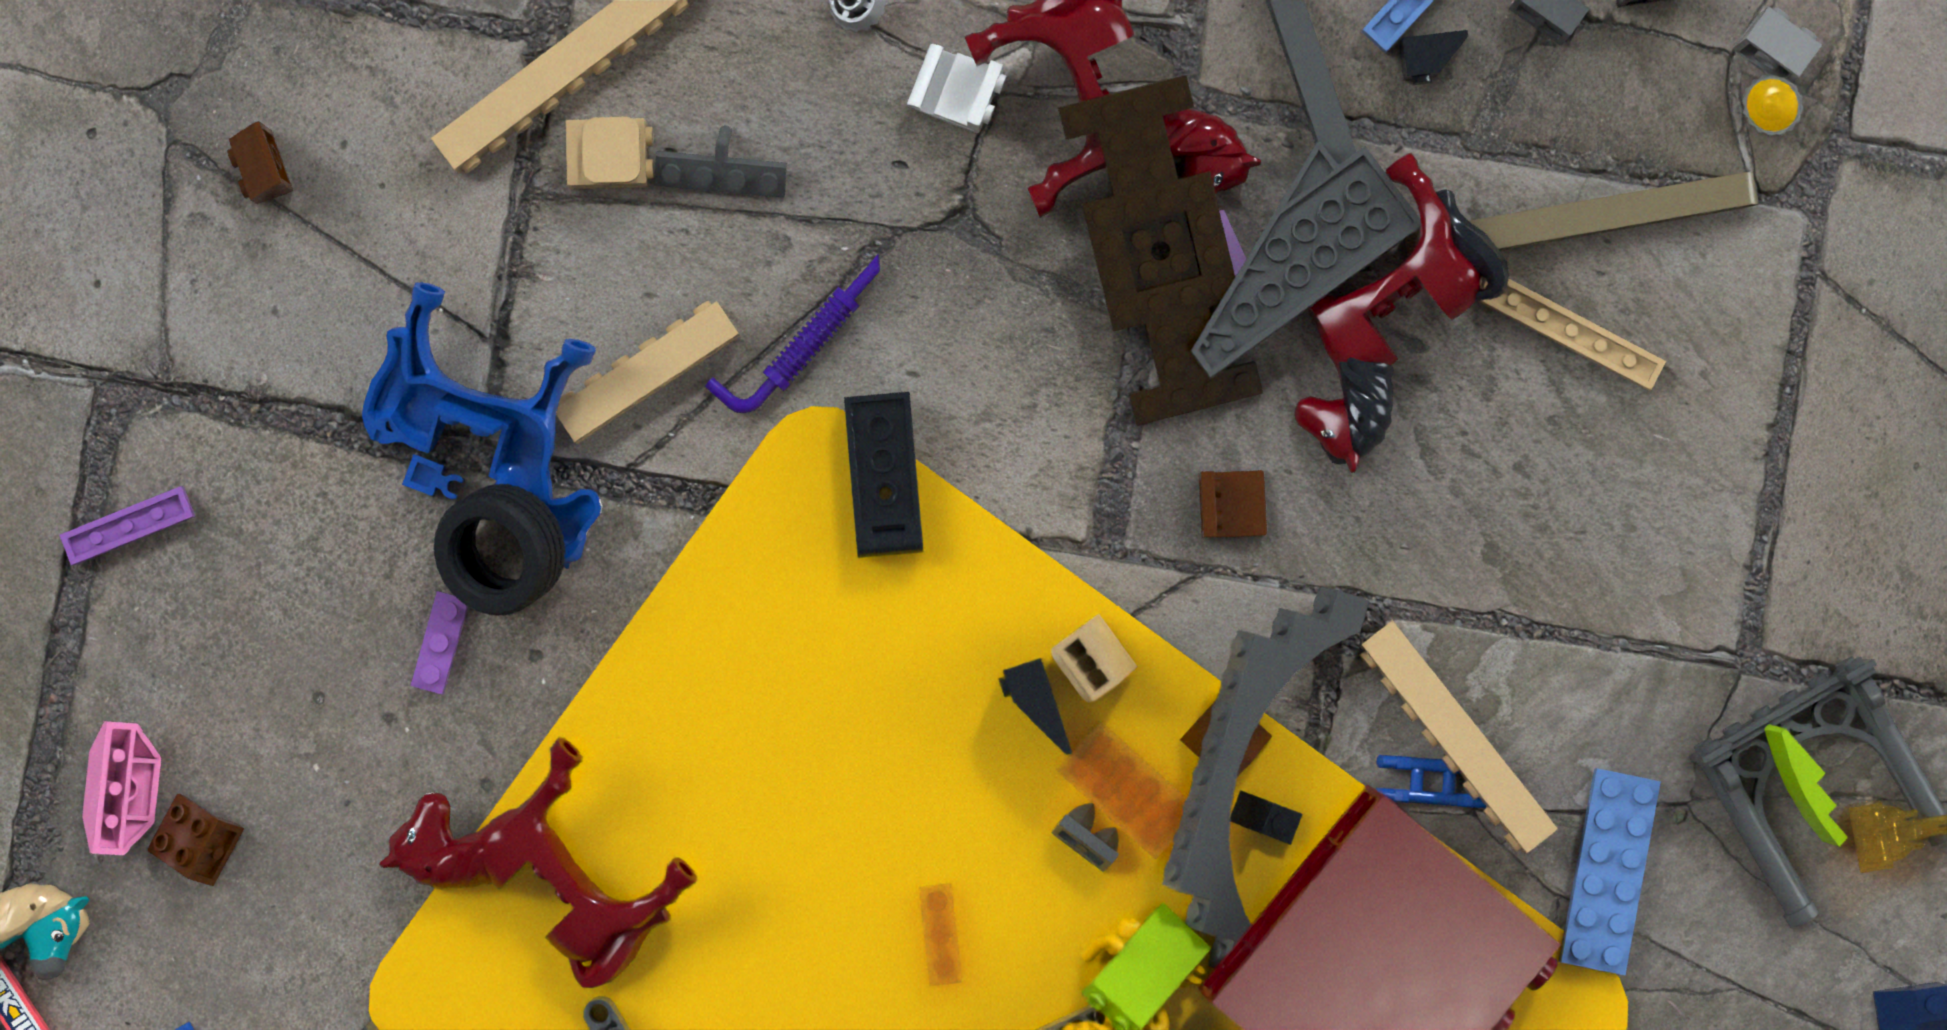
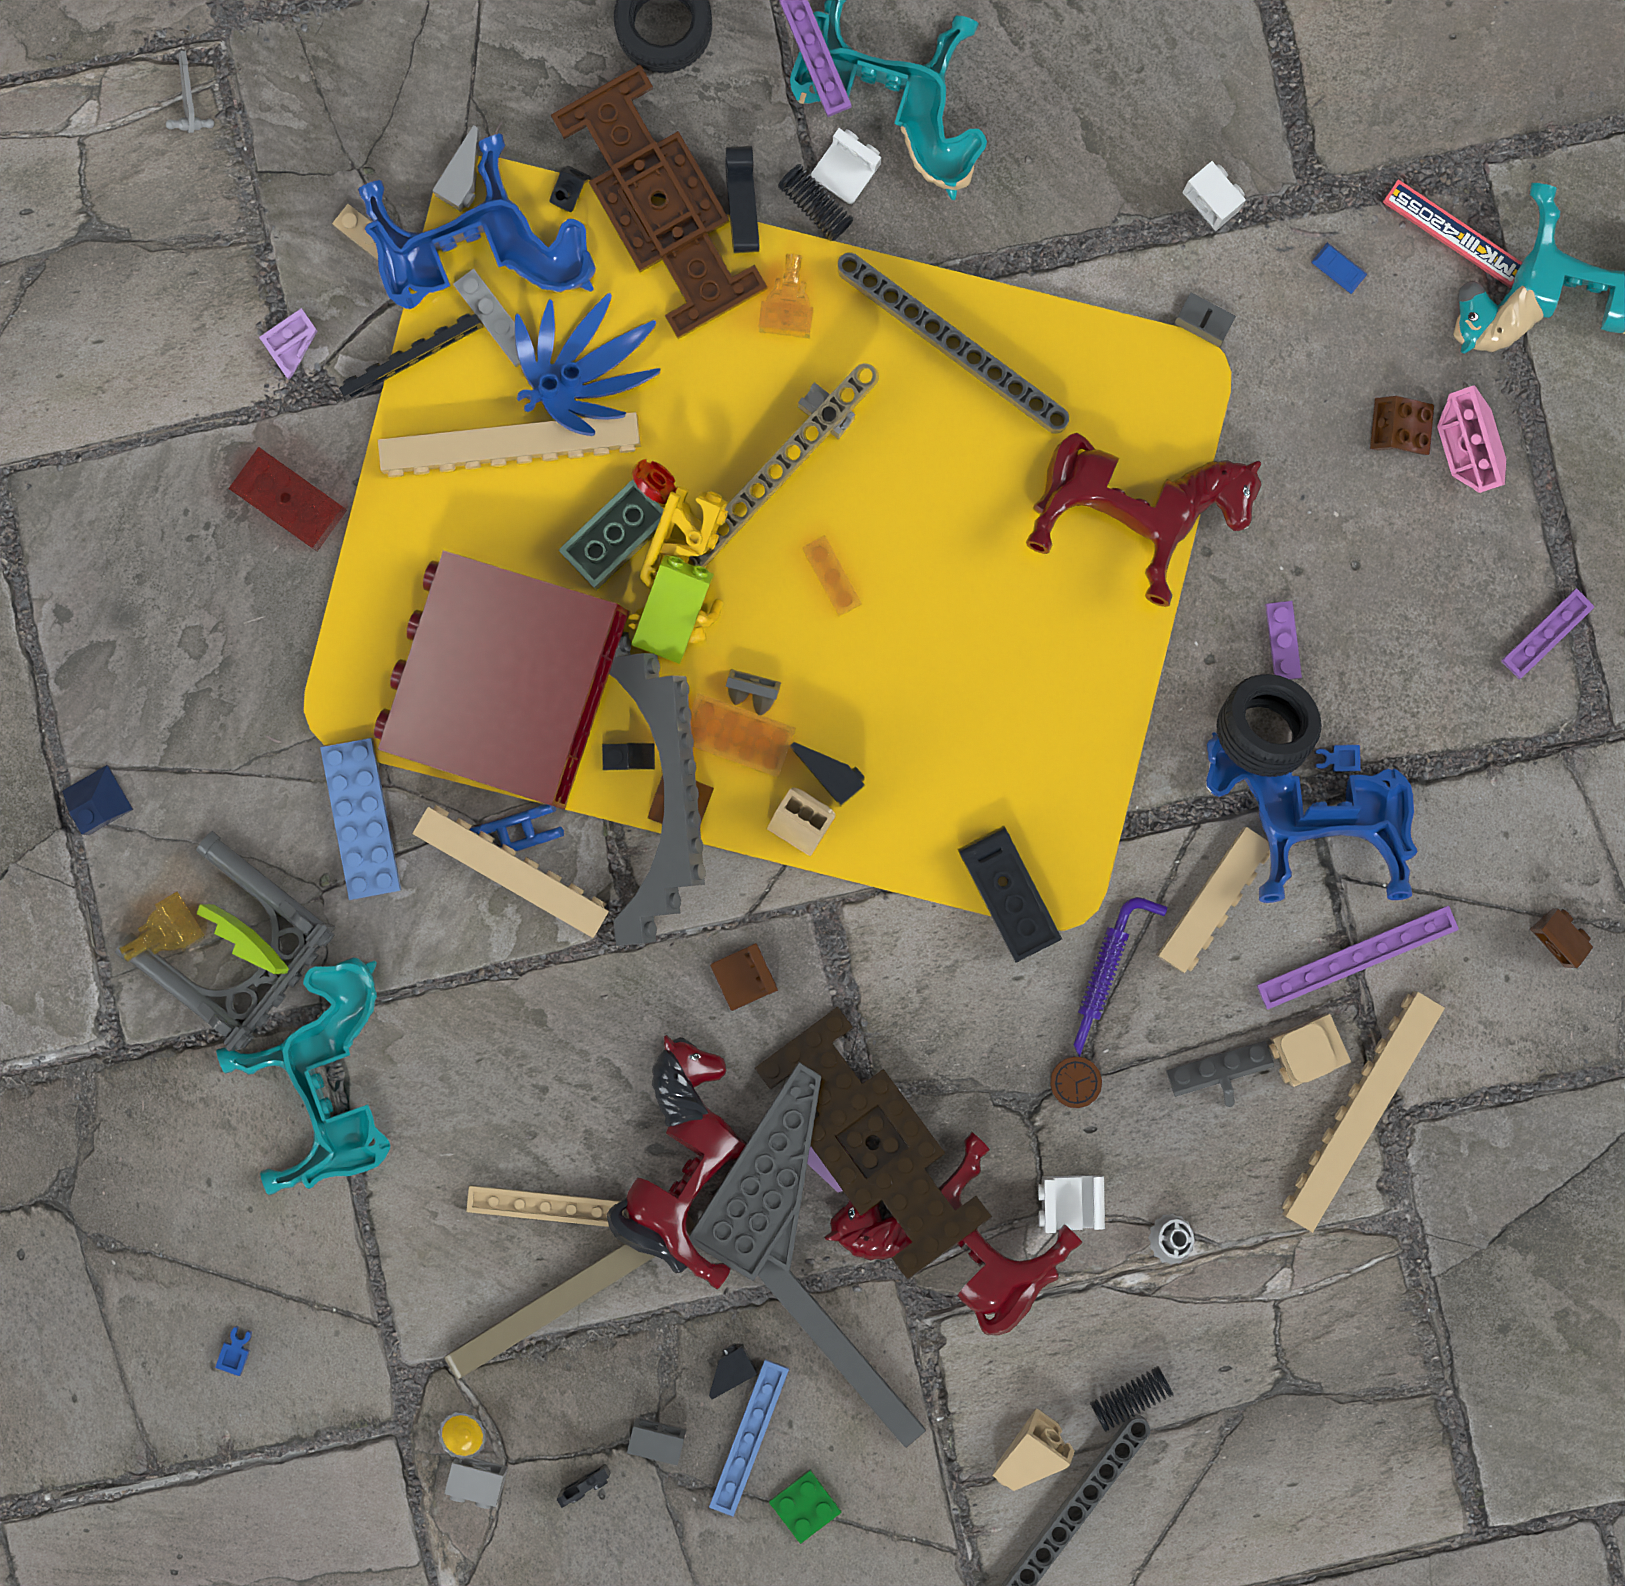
camera: 165 degrees right, 0 degrees up
none -> teal animal [216,957,391,1195]
none -> reddish brown tile [1050,1056,1102,1108]
none -> medium lavender plate [1256,906,1459,1009]

